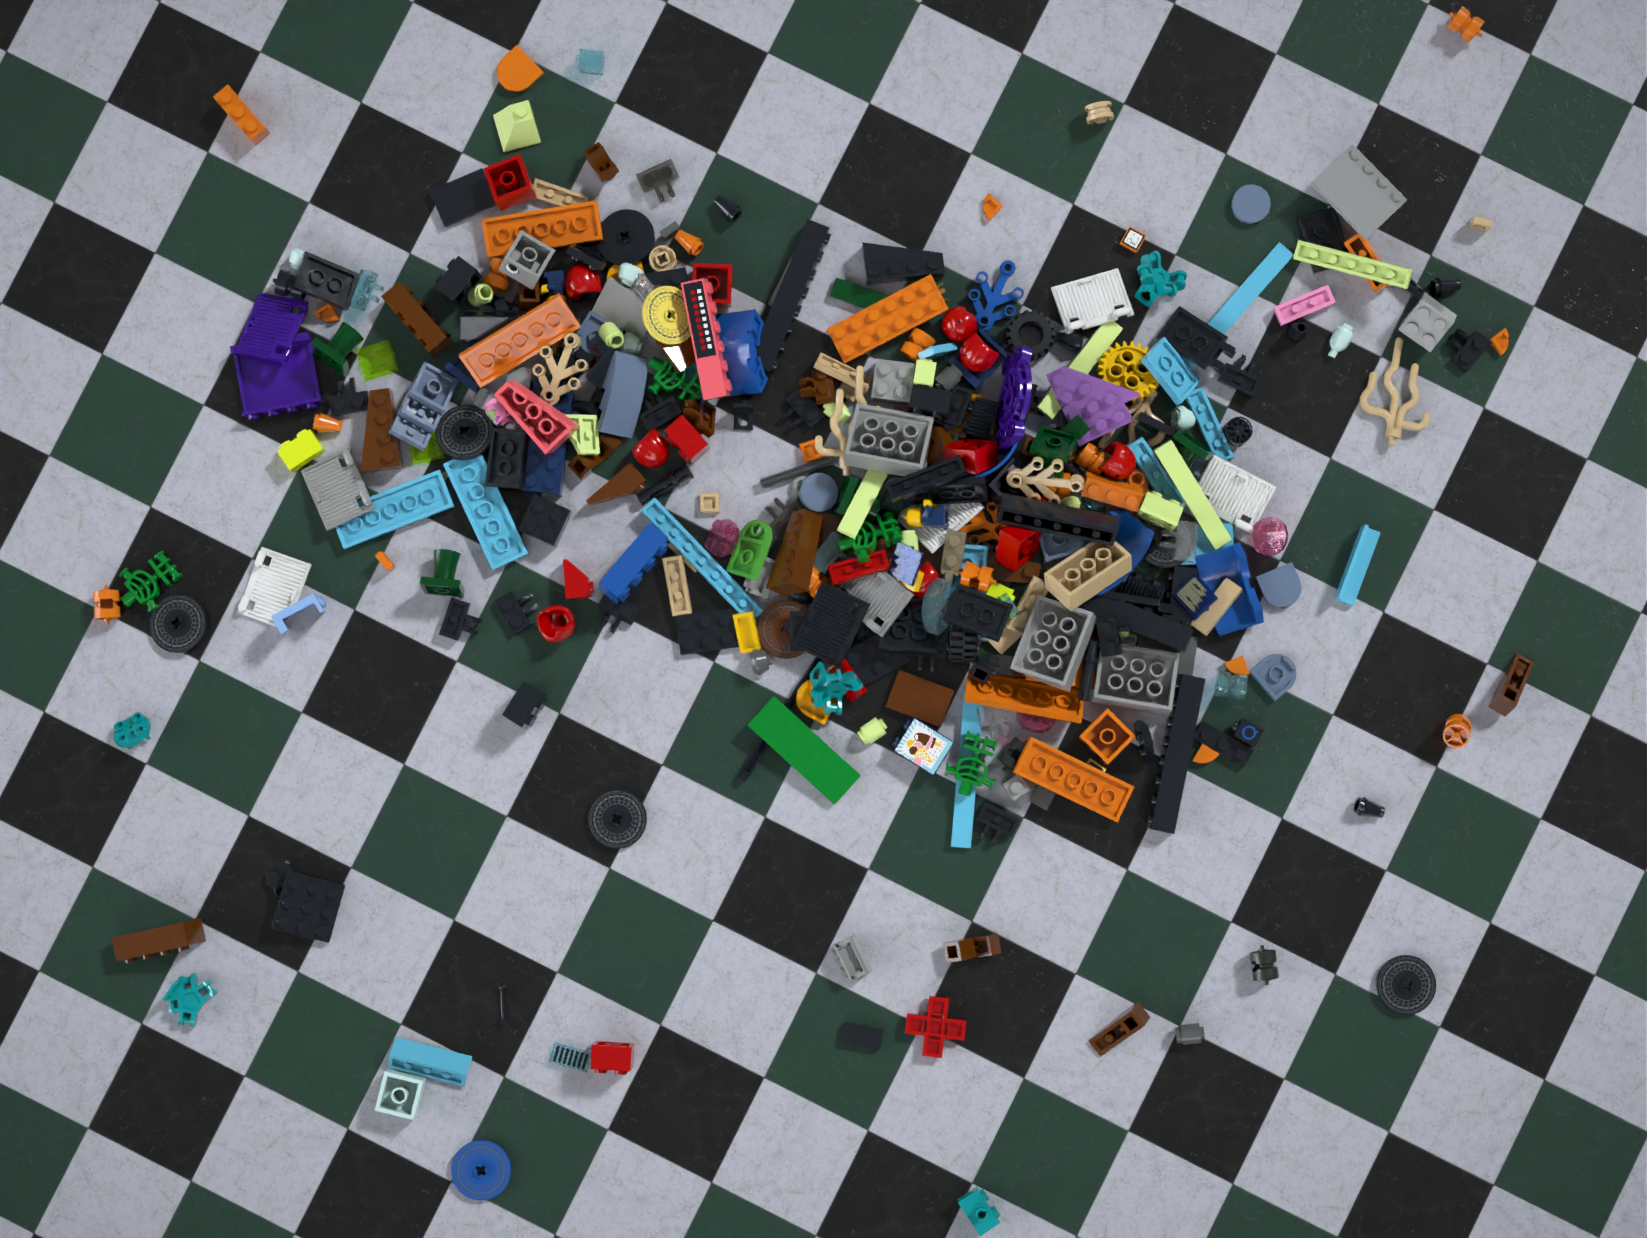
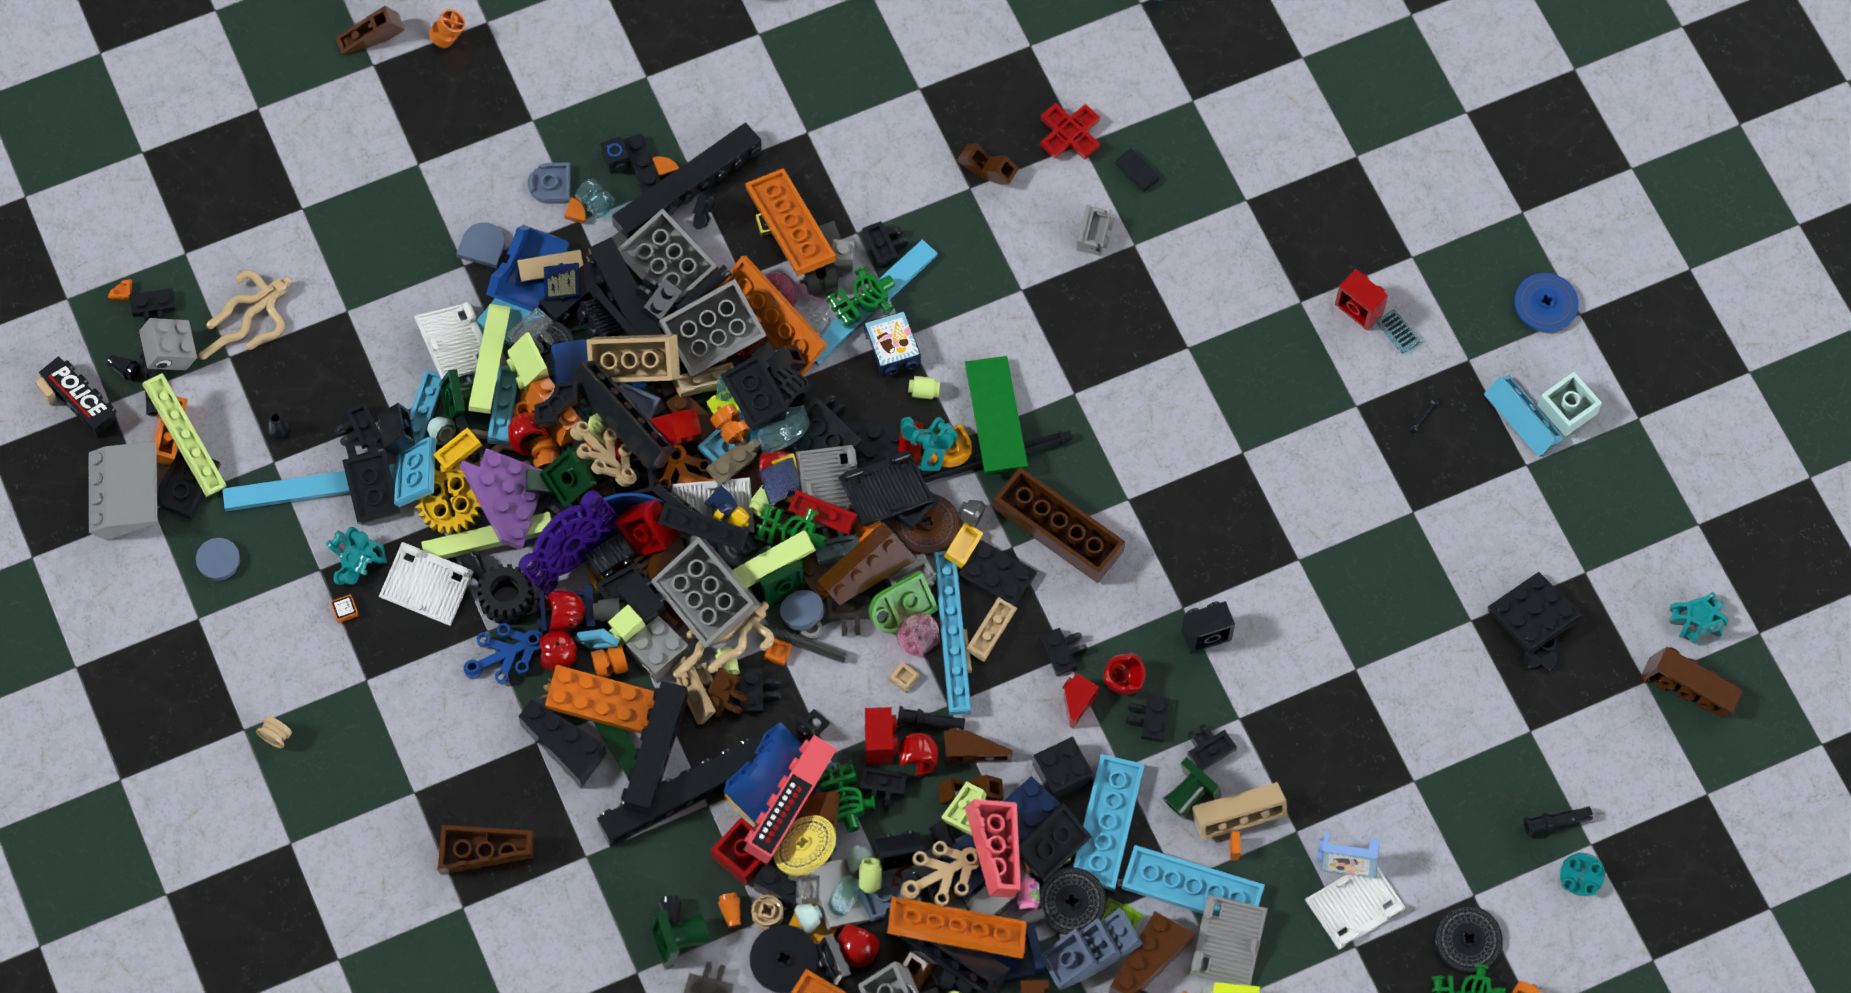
camera: 145 degrees left, 20 degrees down
dark blue piece [539,270,566,302] -> none
black piece [588,789,647,849] -> none
sand blue slope [596,351,649,438] -> none
blue brick [599,523,668,604] -> none
dark grey tile [660,221,680,241] -> none
reddish brown hinge [683,398,716,438] -> none
reddish brown tile [885,670,954,728] -> none
orange tile [983,193,1003,222] -> none
orange brick [1078,708,1136,765] -> none
reddish brown slope [1088,1002,1150,1057] -> none
black wheel [1223,417,1253,446] -> none
clear pink plate [1253,516,1288,556] -> none
bright pink plate [1273,285,1336,326] -> none
light aqua plant [1328,323,1353,358] -> none
medium azure panel [1334,524,1381,606] -> none
black cone [1354,797,1385,818] -> none
none -> black brick [39,356,118,438]
none -> black brick [377,403,415,456]
none -> yellow tile [433,427,482,472]
none -> reddish brown wedge [438,825,535,875]
none -> black tile [534,381,579,428]
none -> black brick [621,681,689,816]
none -> dark green plant [650,910,709,969]
none -> clear light blue tile [828,876,861,916]
none -> reddish brown brick [993,467,1125,583]
none -> tan brick [1192,782,1287,840]
none -> black pin [1523,806,1593,837]

